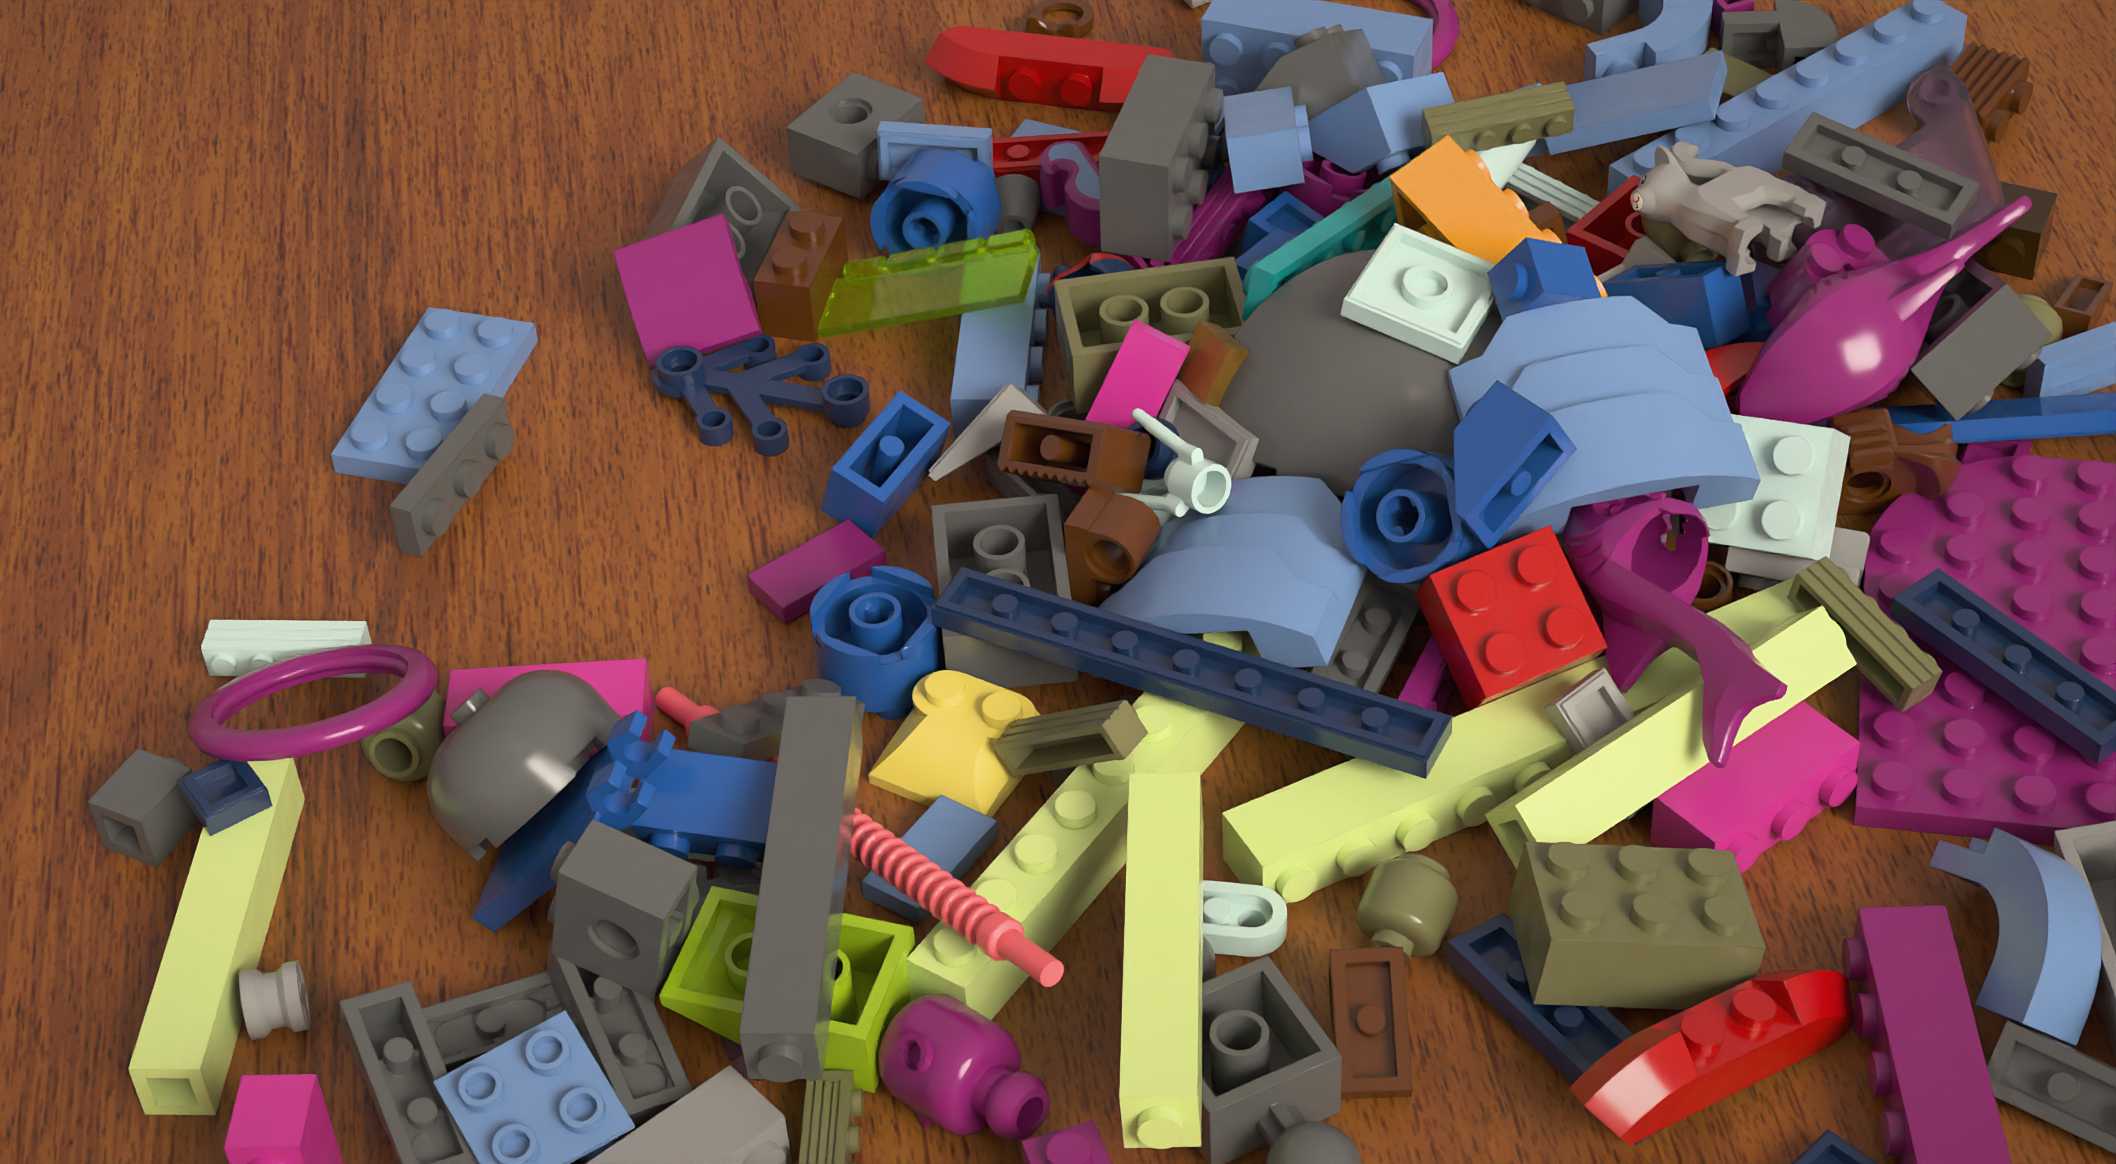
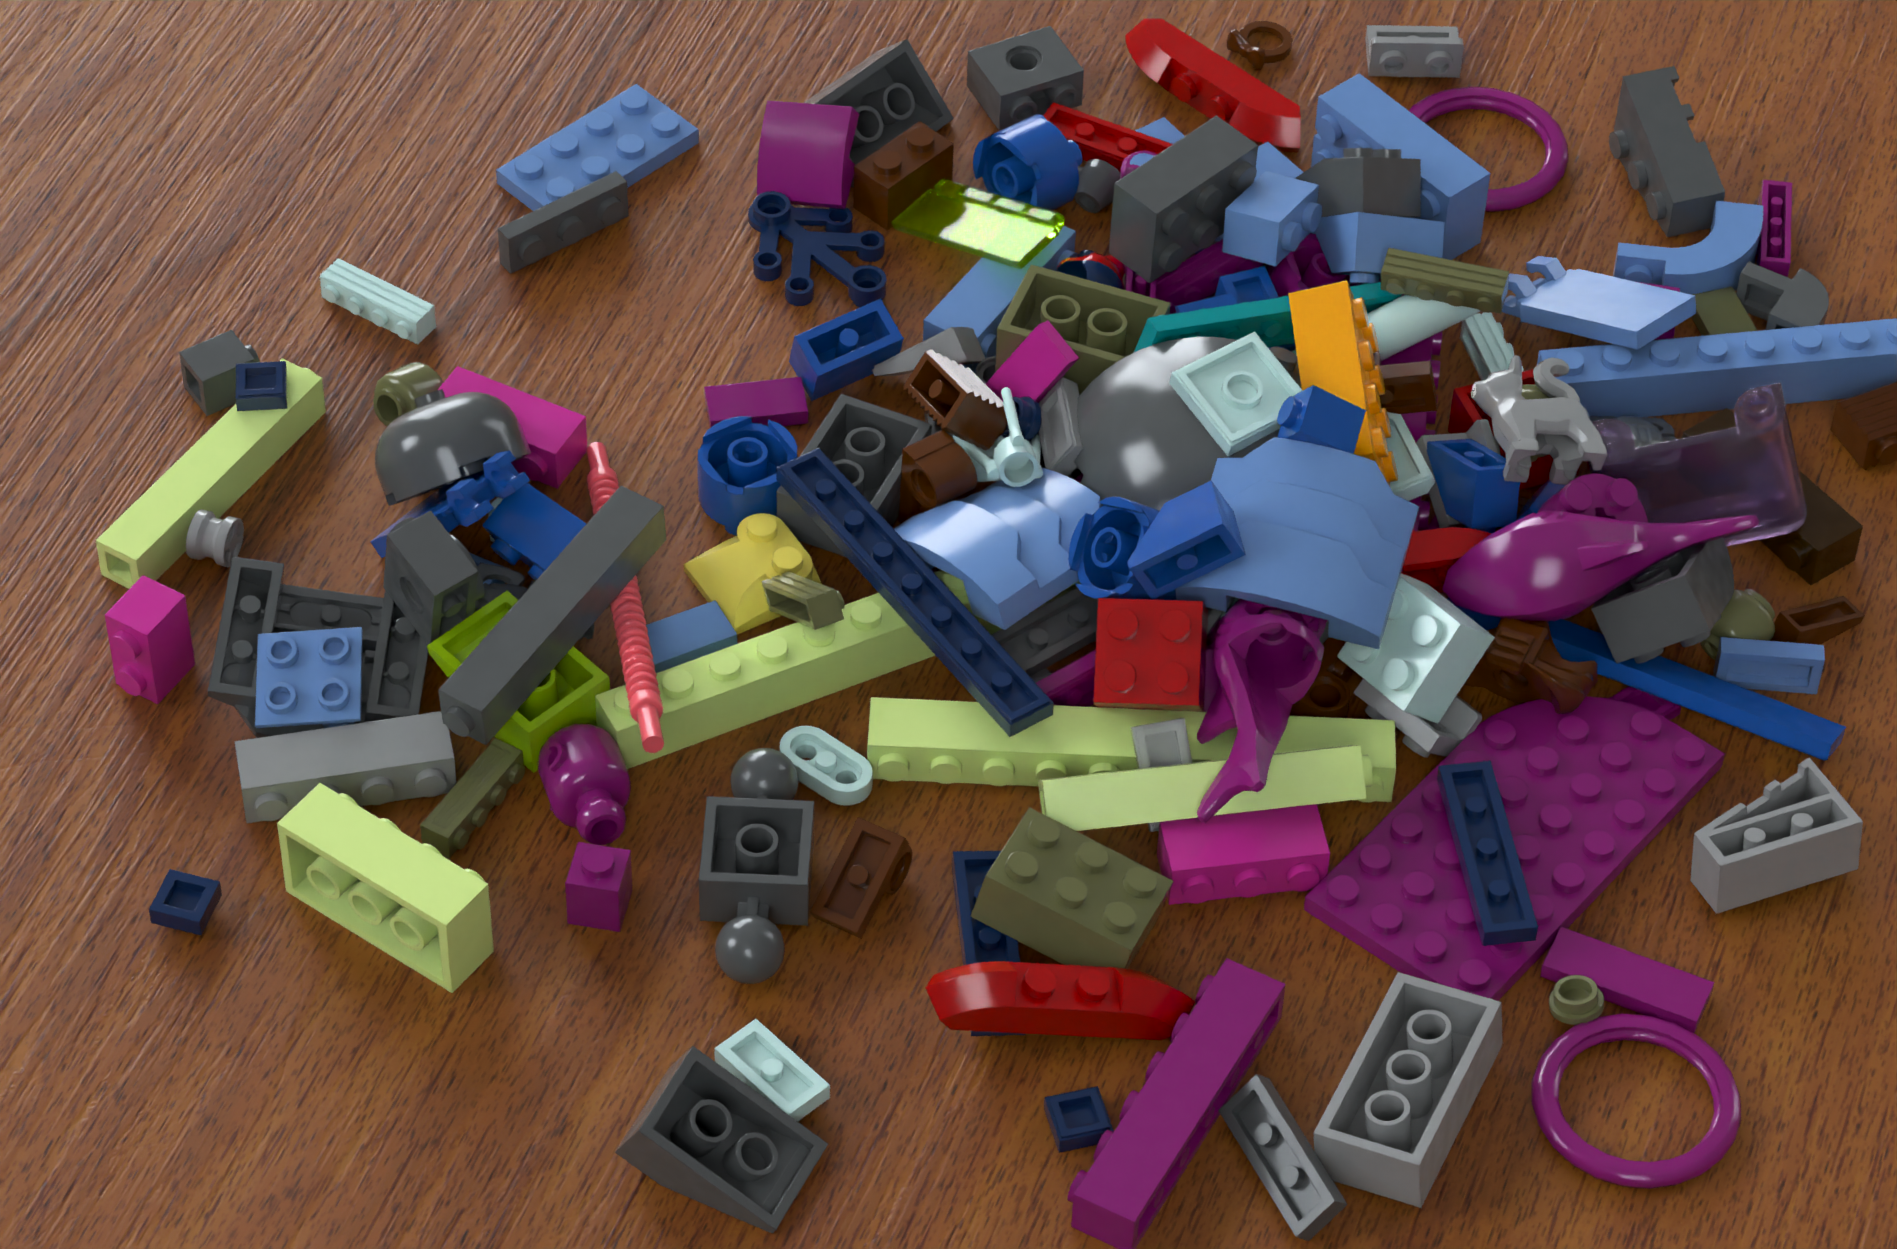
camera: 25 degrees right, 5 degrees up
magenta wedge [188,644,438,762] -> none
dark grey plate [687,679,866,761] -> none
medium blue tile [877,121,993,181] -> none
yellowish green brick [1119,772,1204,1149] -> none
pearl gold tile [1176,320,1249,406] -> none
olive head [1356,853,1459,963] -> none
dark grey plate [1782,112,1980,241] -> none
olive piece [1787,556,1942,713] -> none
medium blue arch [1929,828,2102,1046] -> none

